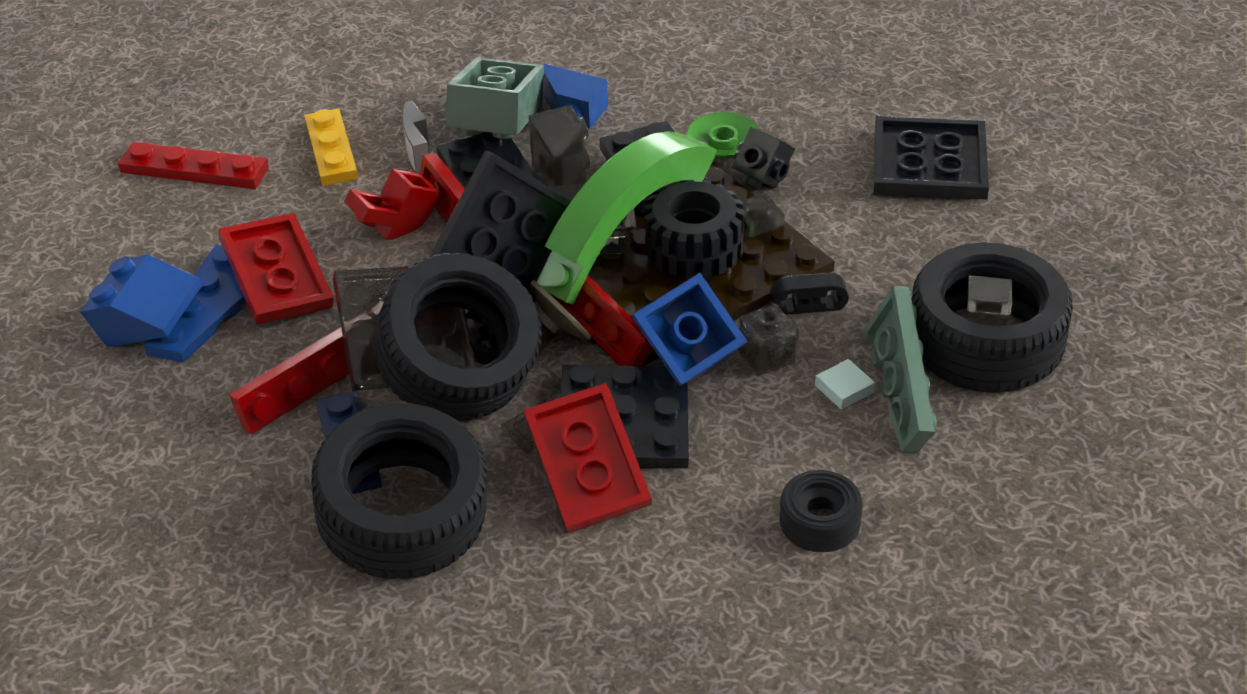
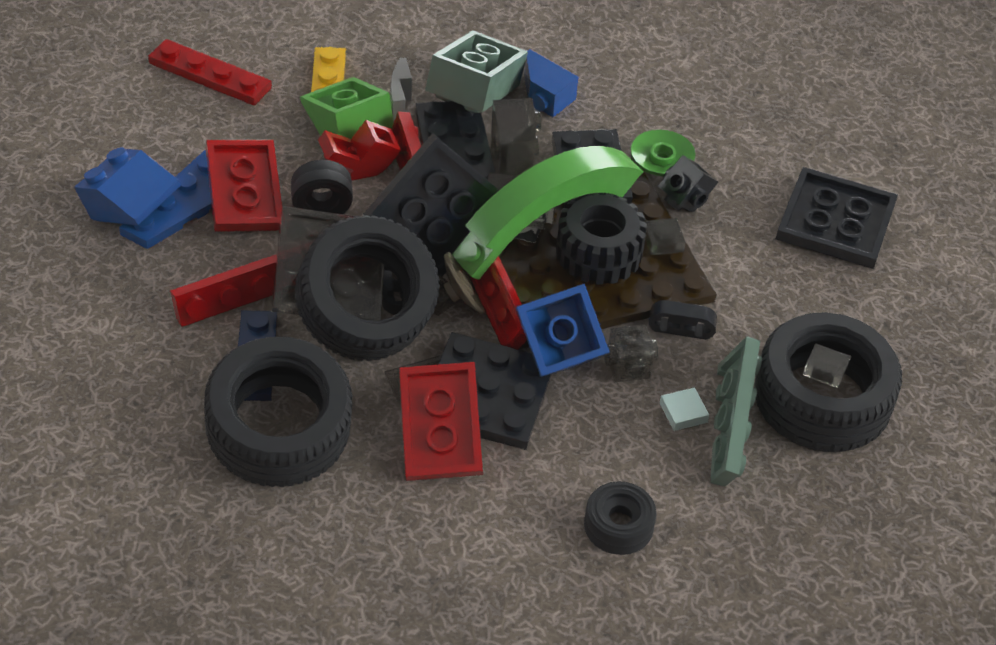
camera: 10 degrees right, 5 degrees up
none -> black tyre [291,160,353,220]
none -> bright green slope [300,77,394,139]

